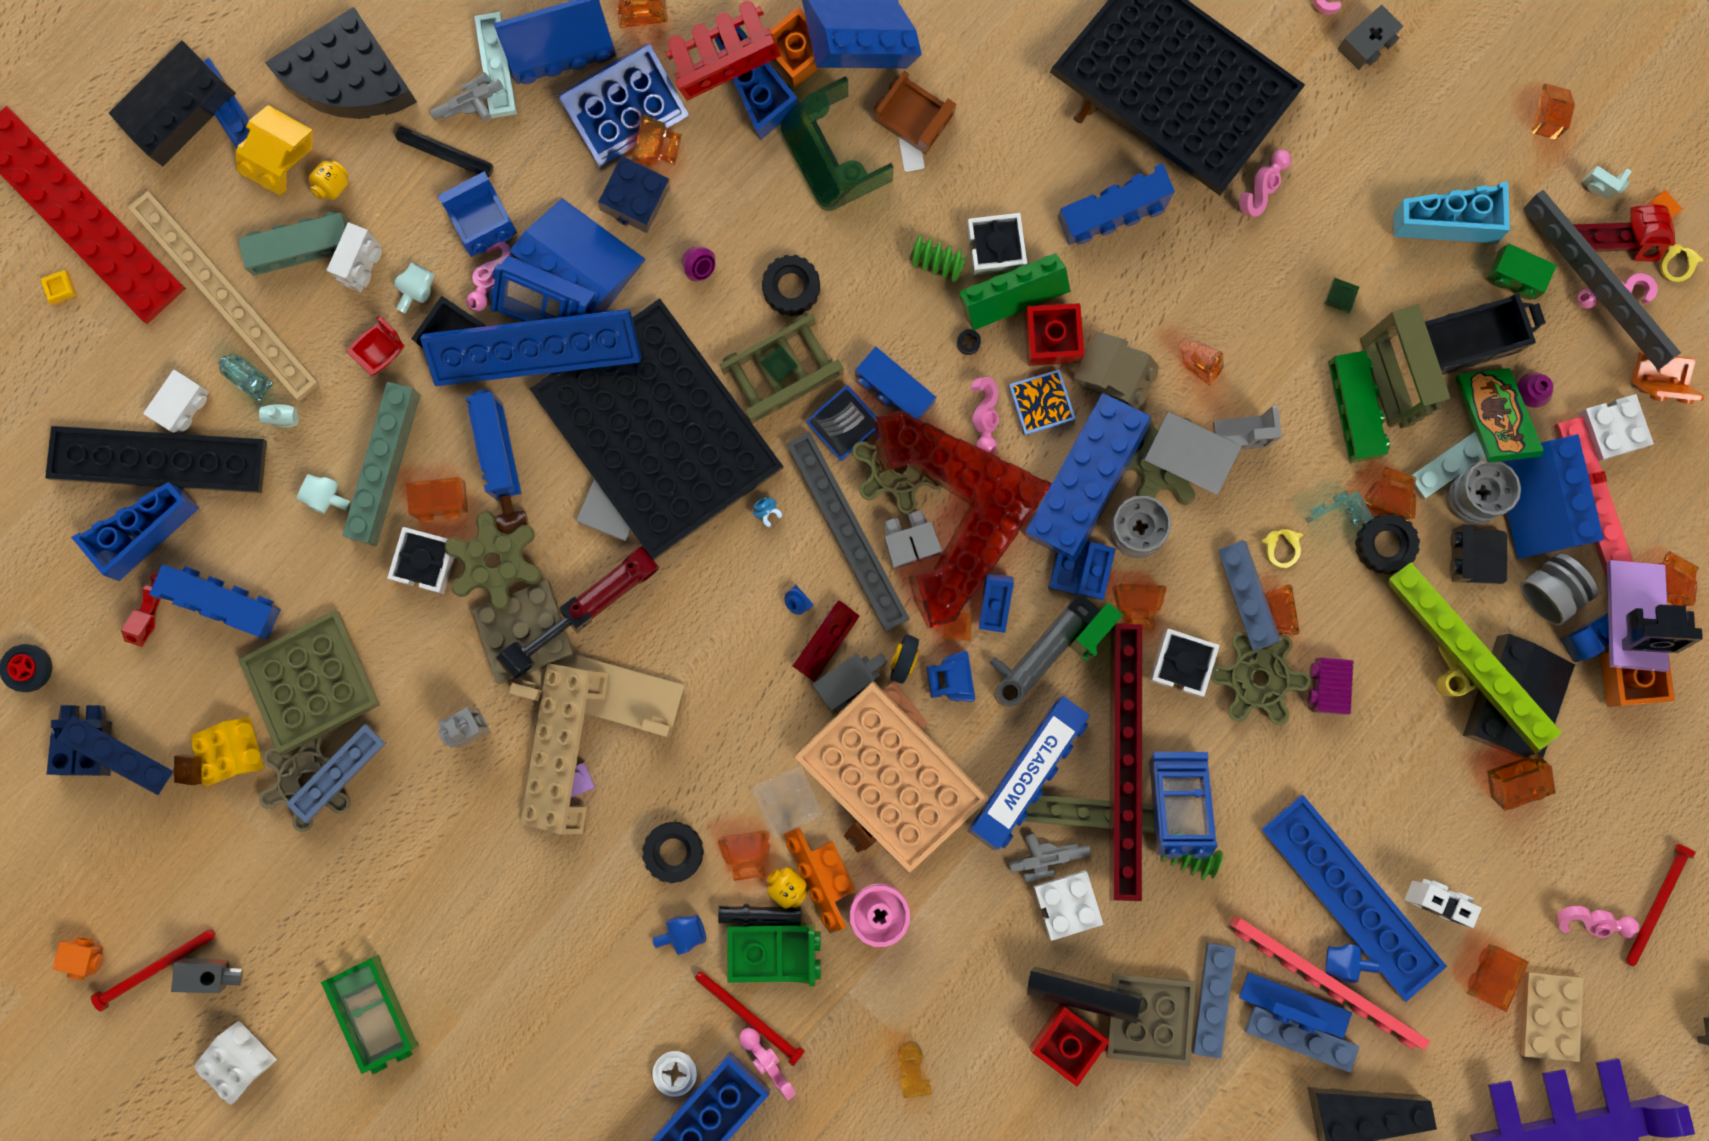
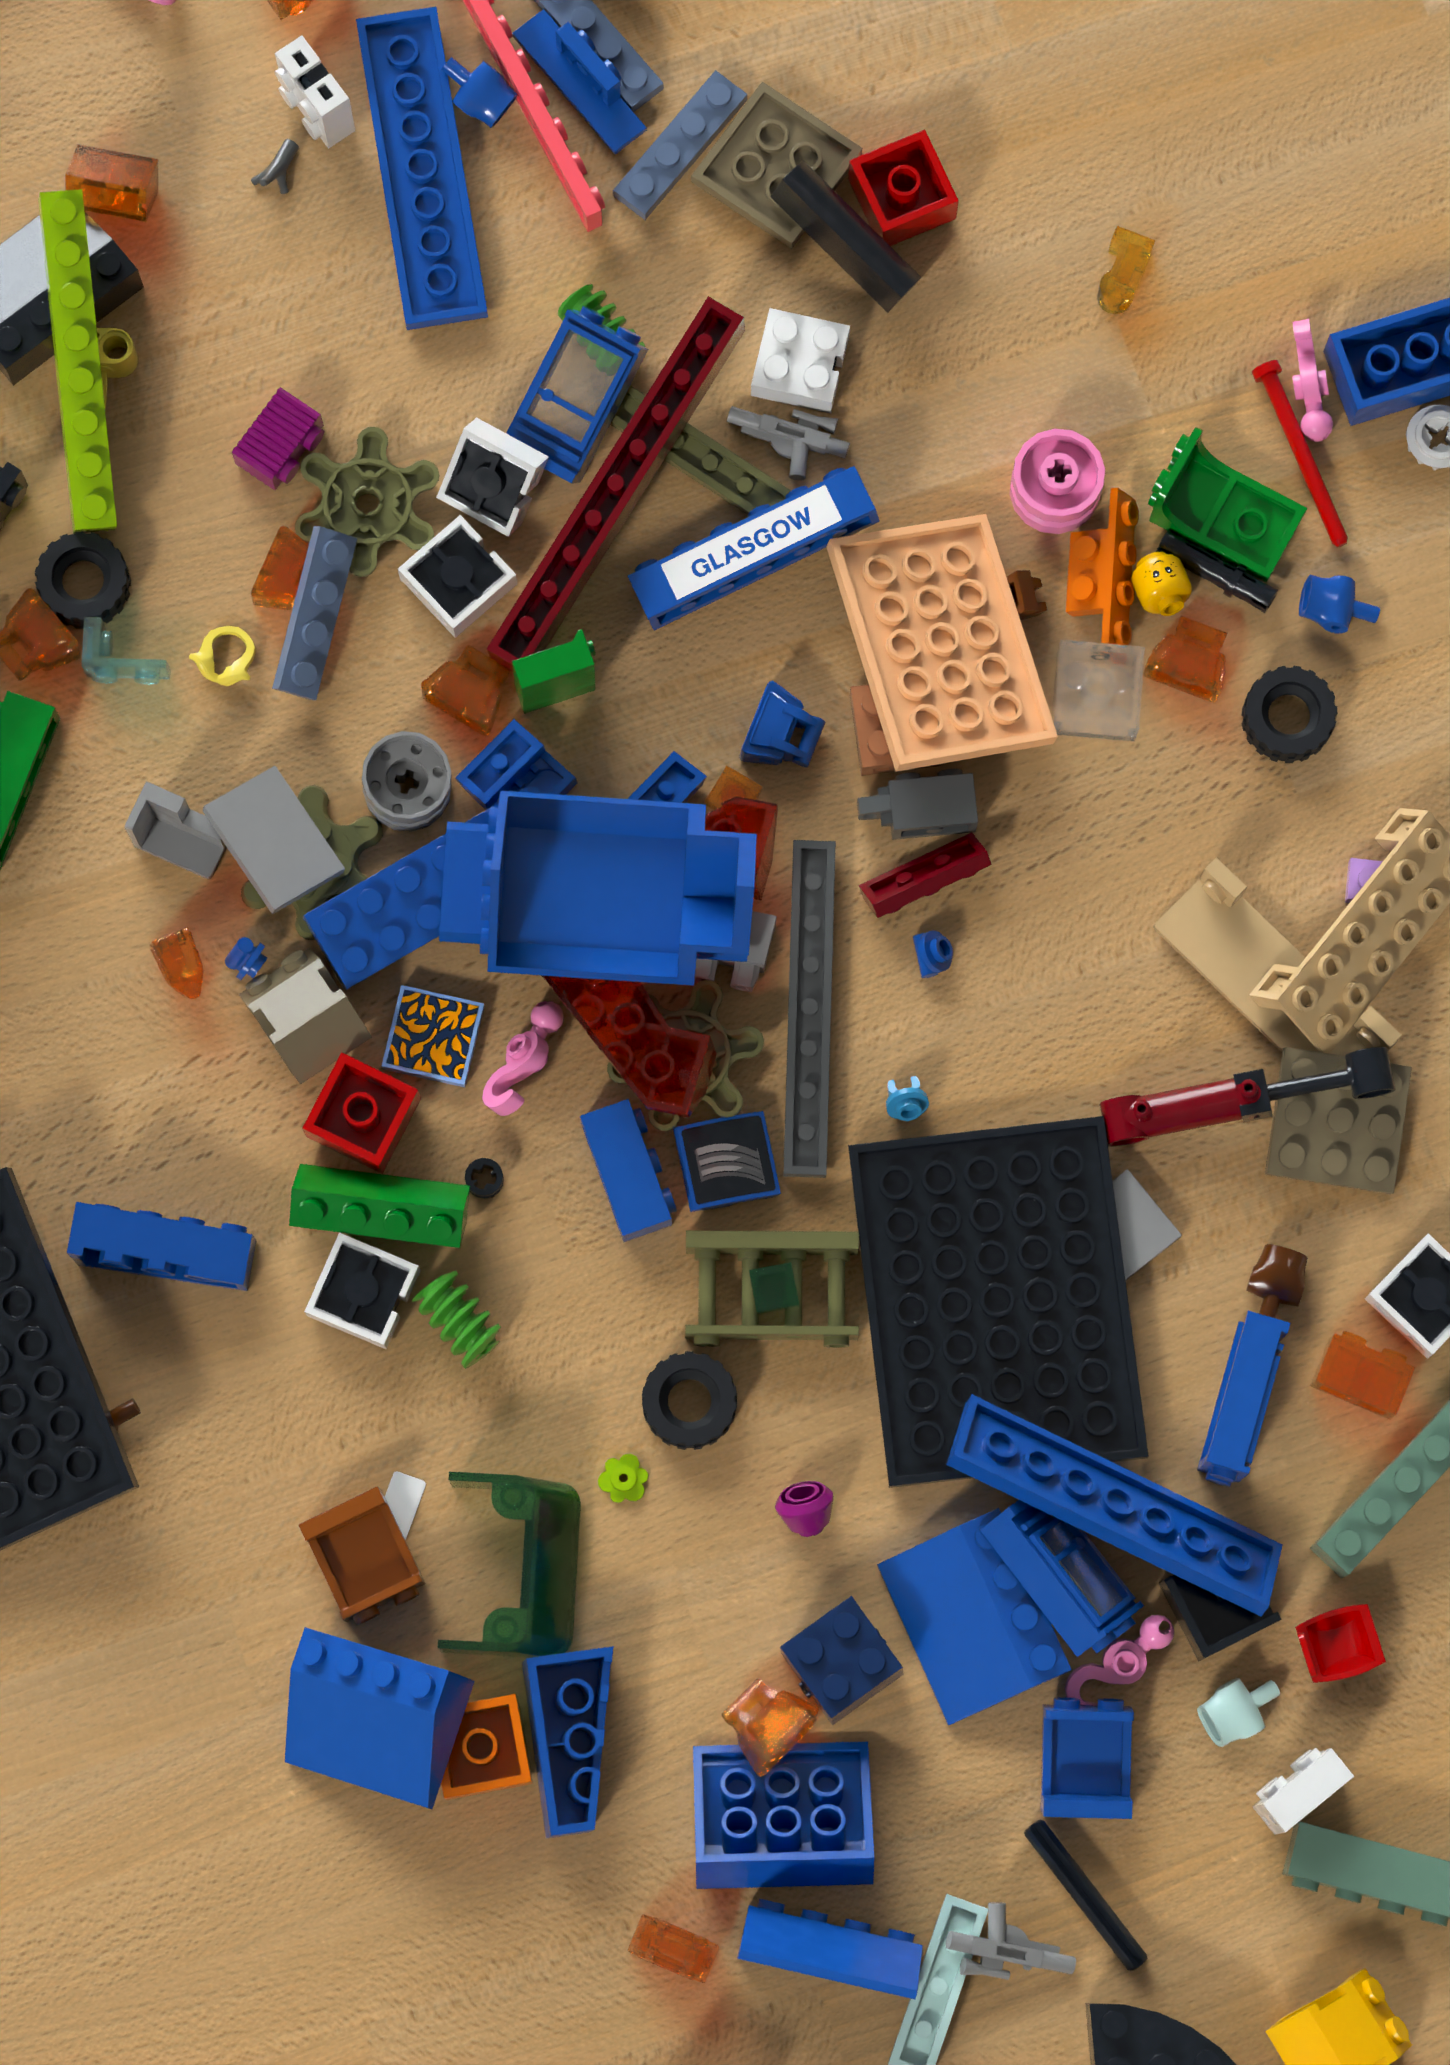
camera: 150 degrees left, 5 degrees down
yellow head [308,161,349,200] -> none
olive plate [444,511,542,611] -> none
red fence [665,1,782,101] -> none
black wheel [890,635,919,684] -> none
dark grey piece [990,593,1100,707] -> none
none -> blue plate [225,937,267,980]
none -> dark grey bar [251,139,299,194]
none -> piece [436,417,549,537]
none -> blue panel [439,791,757,986]
none -> lime plant [598,1454,648,1503]

